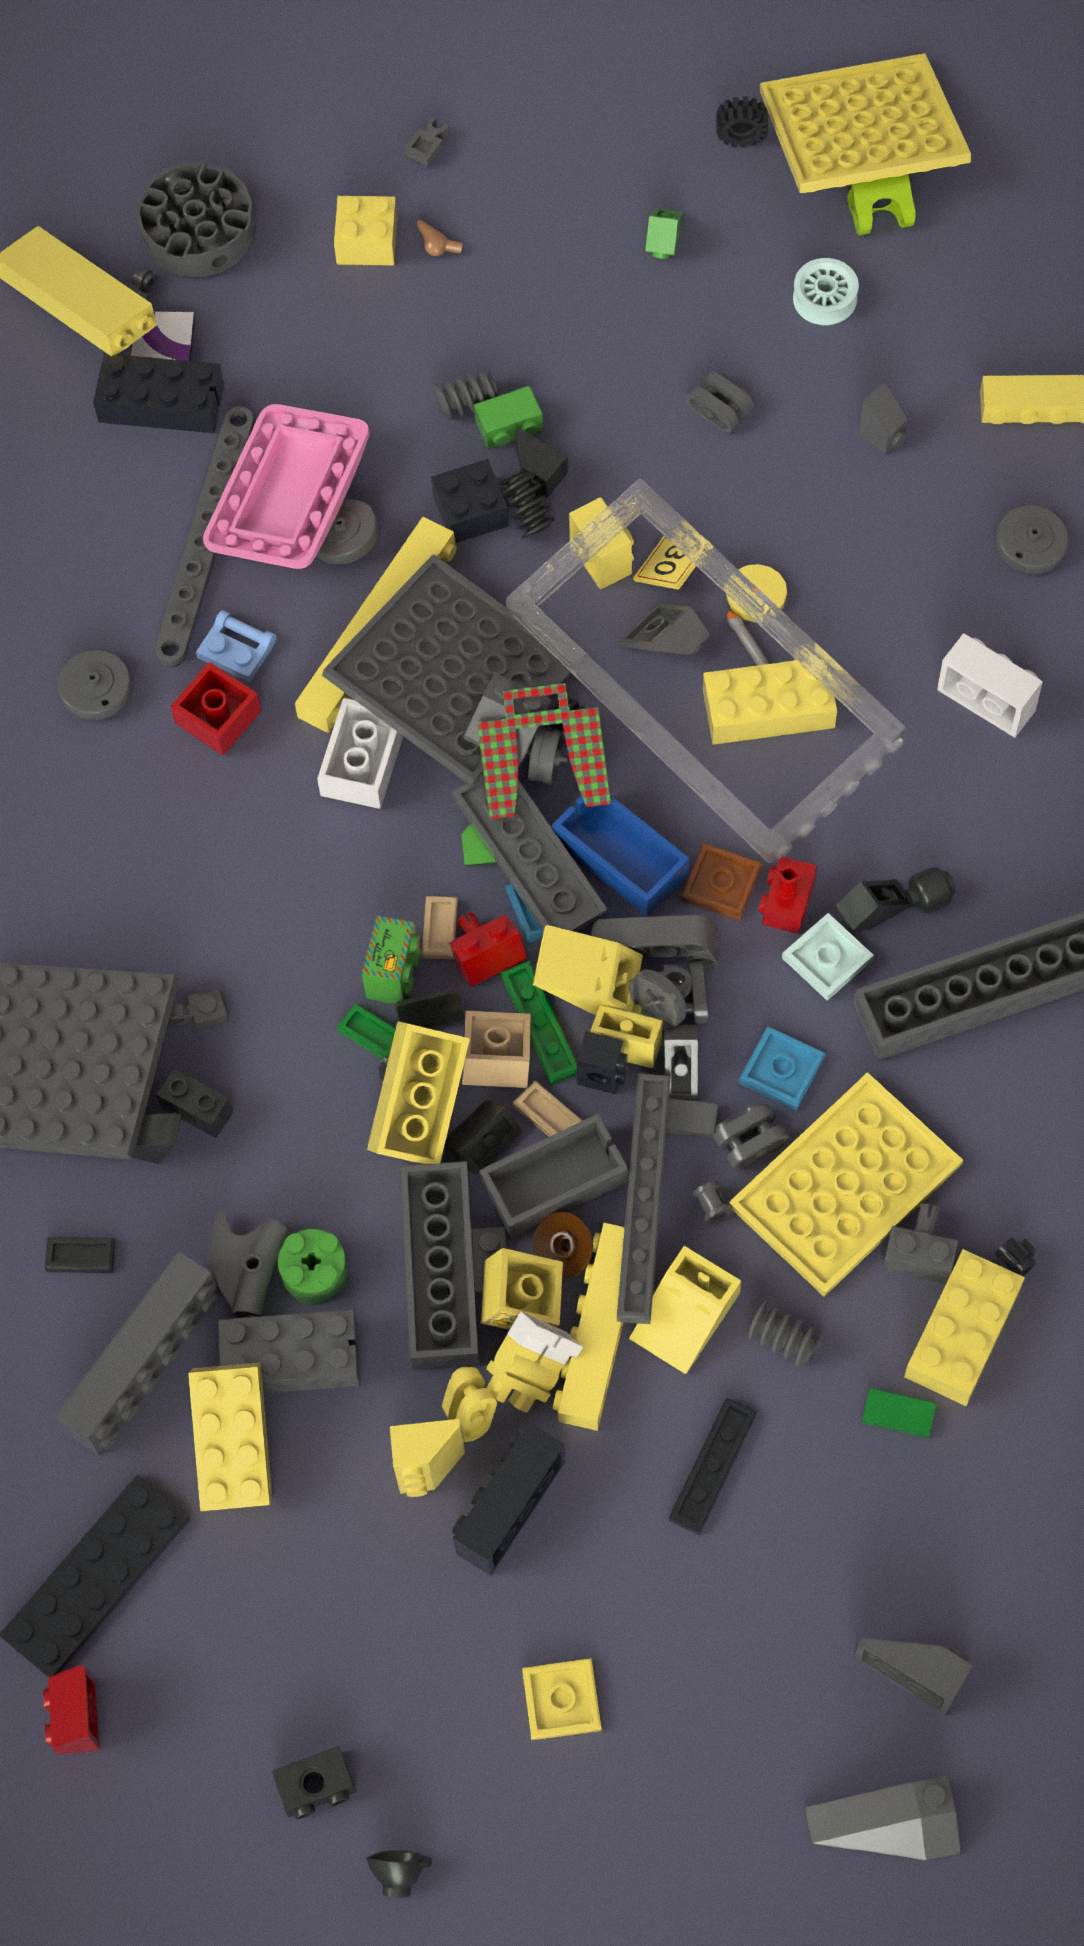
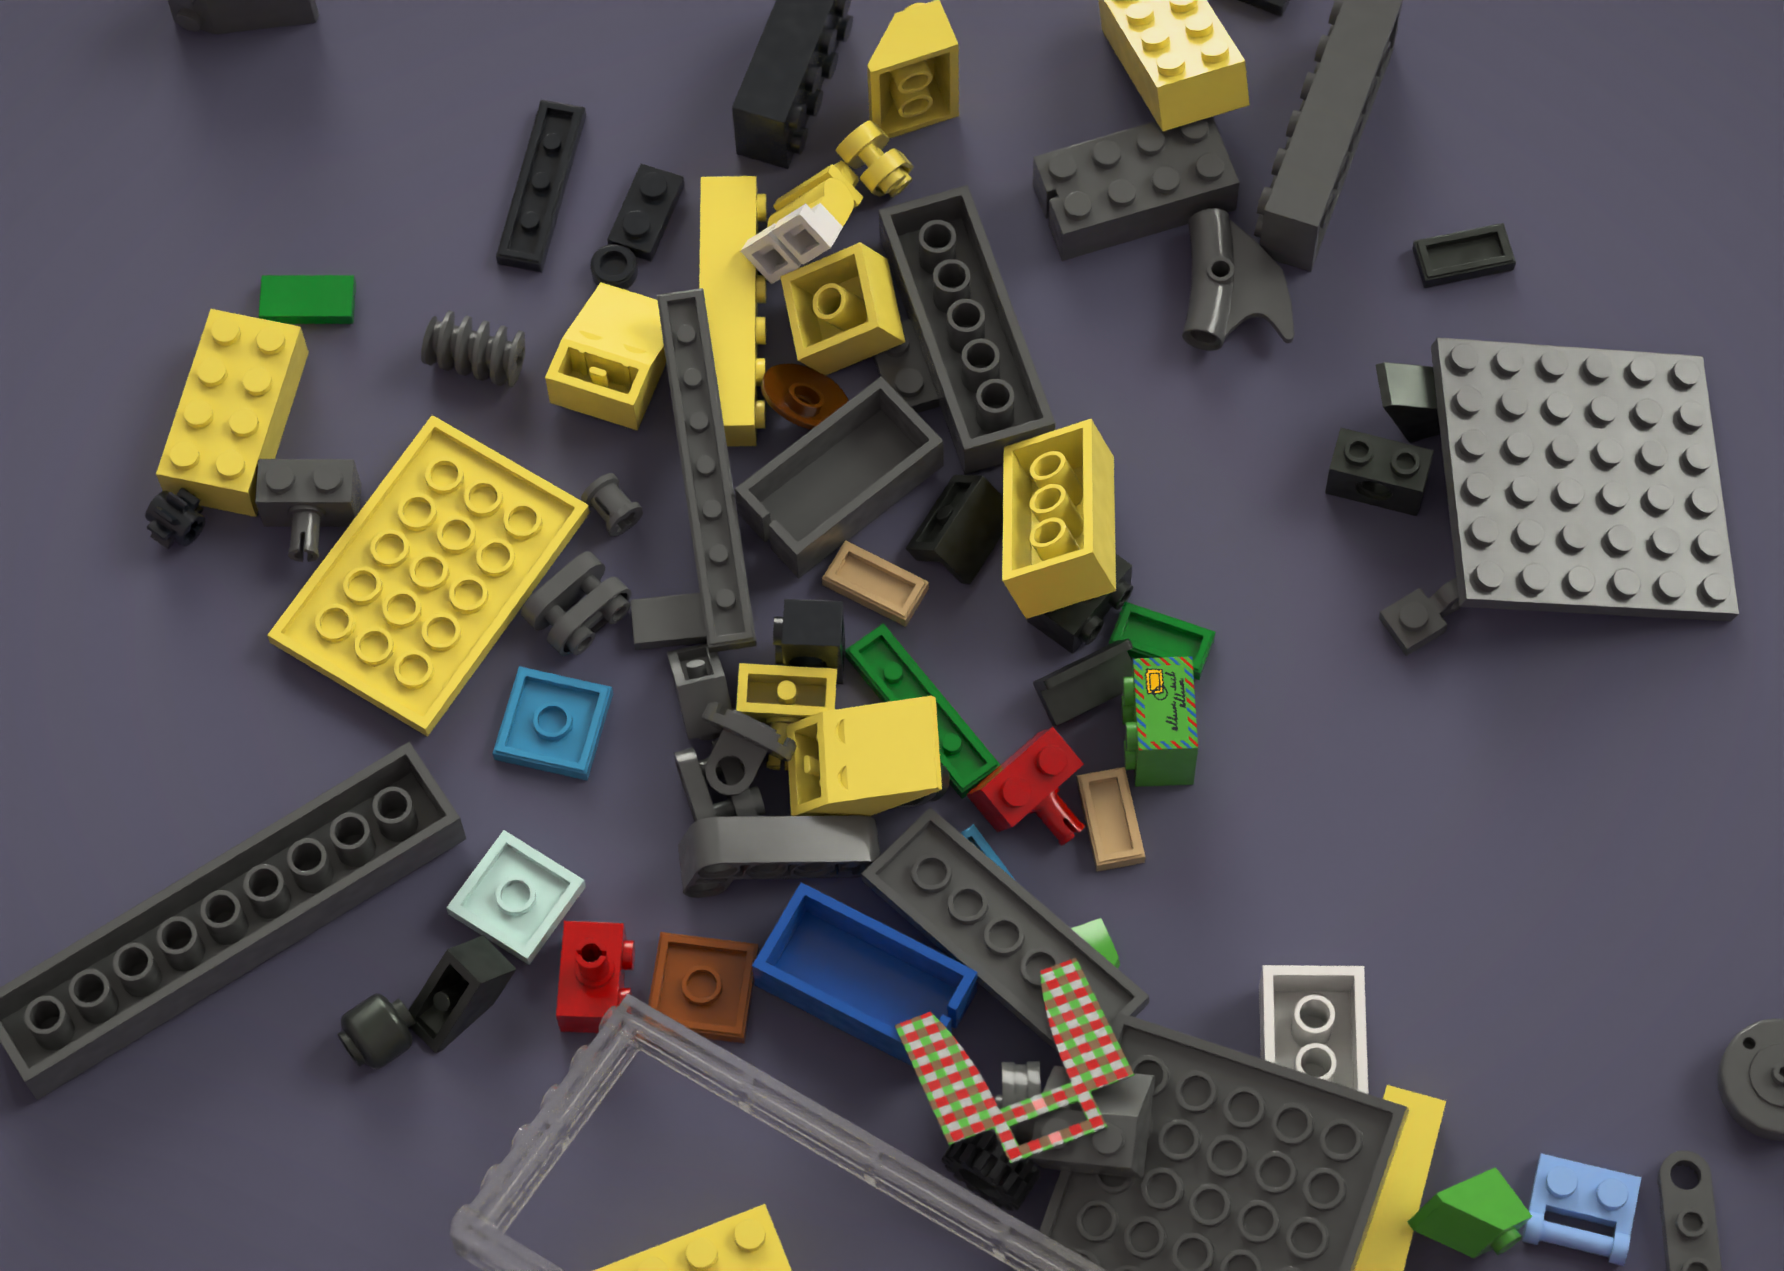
camera: 165 degrees right, 0 degrees up
red brick [170,662,262,755] -> none
bright green brick [278,1229,348,1305] -> none
tan slope [462,1011,530,1088] -> none
none -> black tile [590,244,638,290]
none -> black plate [607,164,685,262]
none -> bright green slope [1407,1167,1533,1258]

